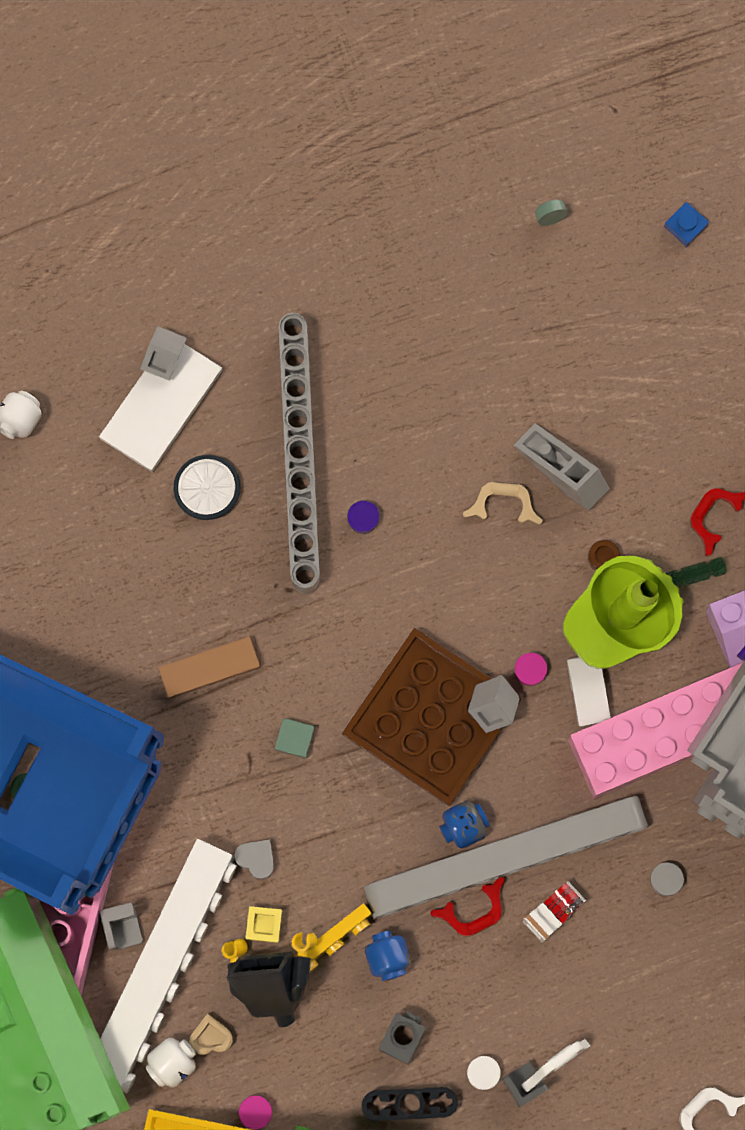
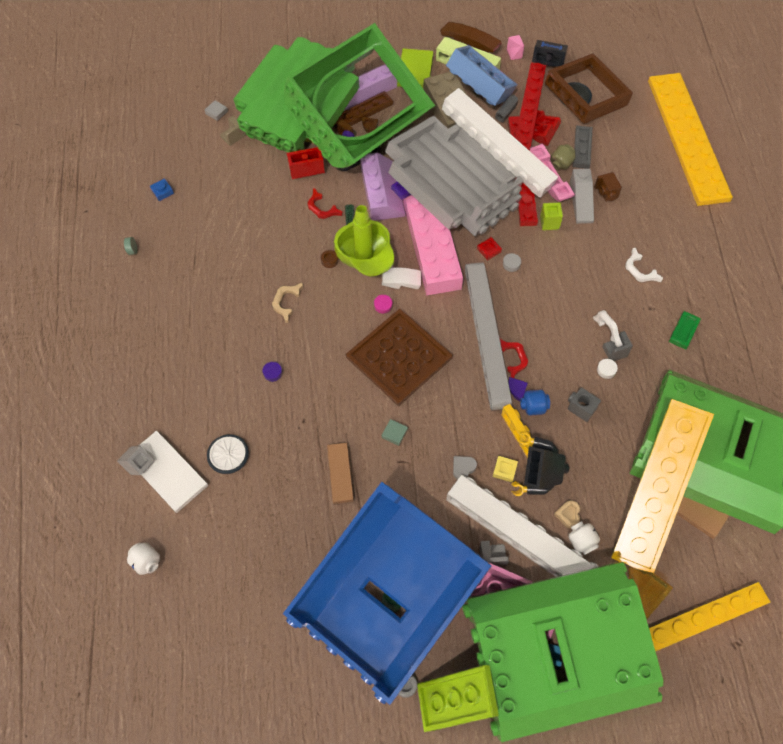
camera: 80 degrees left, 15 degrees down
dark pink tile [239,1096,272,1130] -> none
light grey beam [279,313,320,594] -> none
black beam [362,1087,458,1121] -> none
blue head [439,801,490,849] -> none
light grey panel [468,675,519,733] -> none
light grey slope [514,423,610,511] -> none
leg [522,881,586,943] -> none
none -> red tile [477,237,502,261]
none -> dark purple tile [508,377,528,401]

